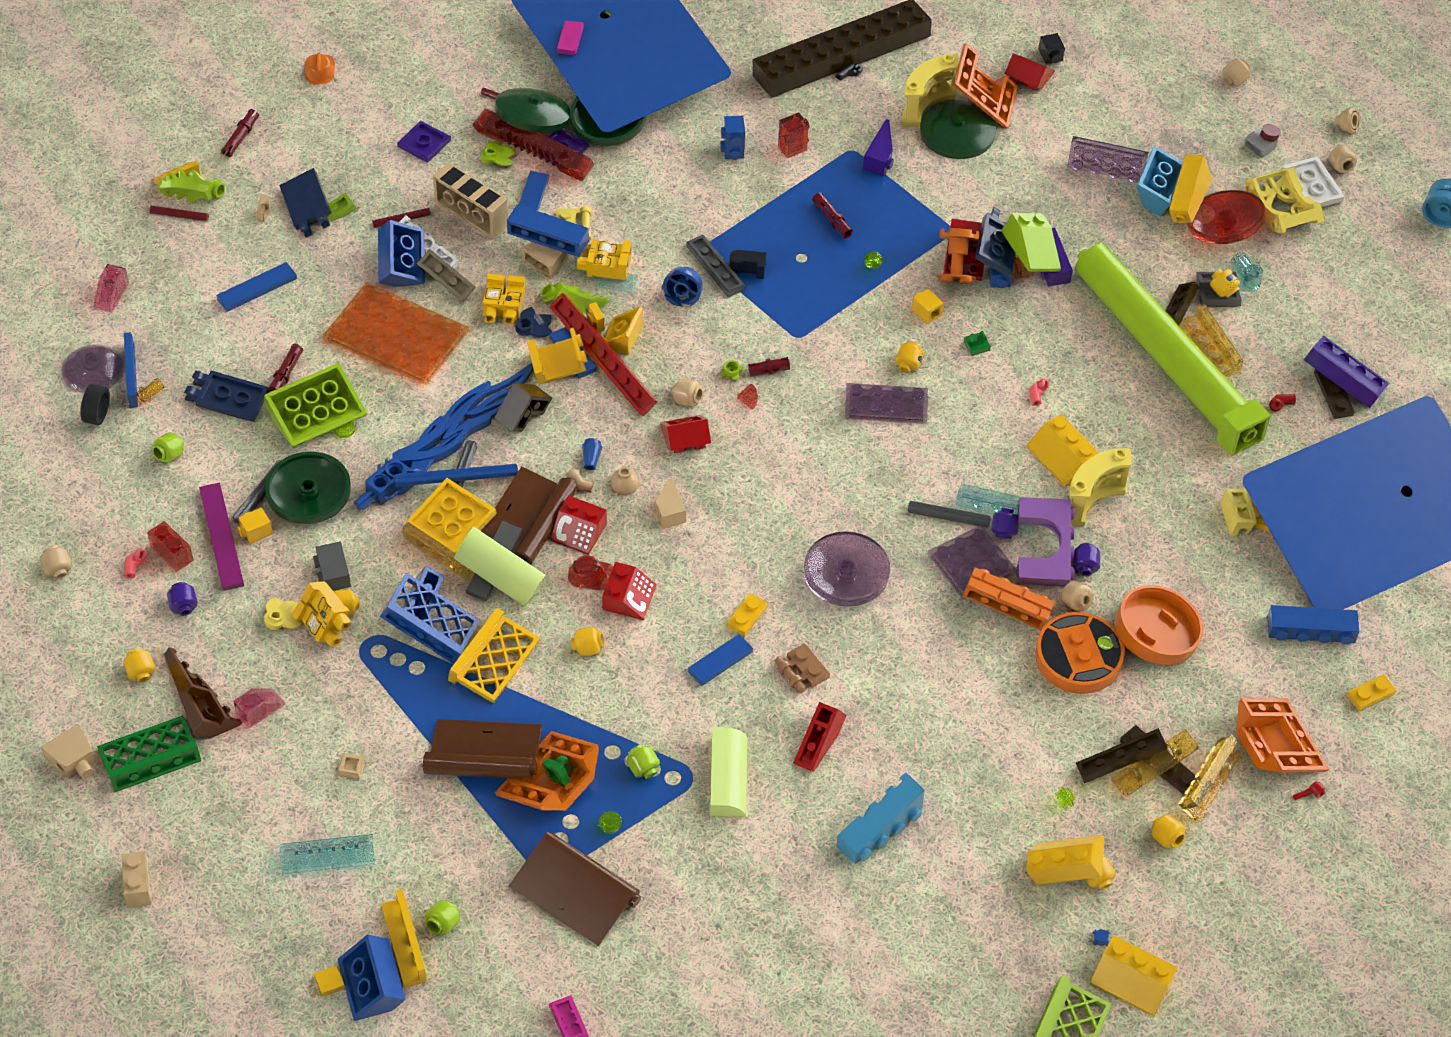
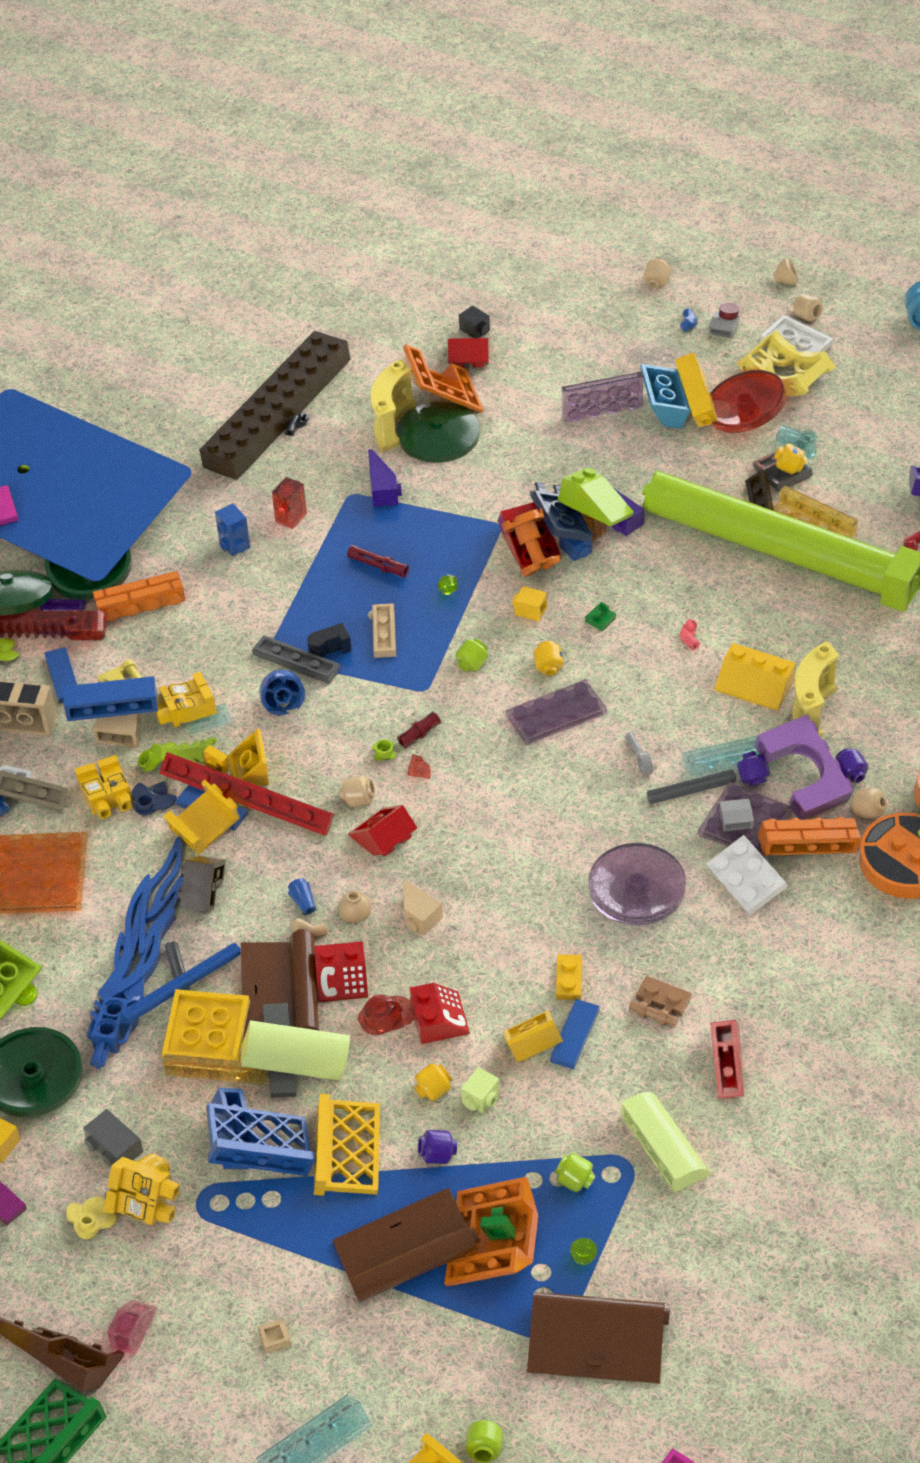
camera: 25 degrees left, 5 degrees down
dark azure wedge [836,772,925,864] -> none
none -> orange brick [93,571,186,622]
none -> tan tile [372,603,396,658]
none -> dark purple head [417,1130,457,1164]
none -> lime head [455,638,488,672]
none -> yellowish green brick [461,1067,500,1113]
none -> yellow slope [503,1010,563,1062]
none -> light grey piece [625,732,653,776]
none -> blue arm [680,308,698,332]
none -> white plate [706,835,788,915]
none -> light grey piece [719,799,754,831]

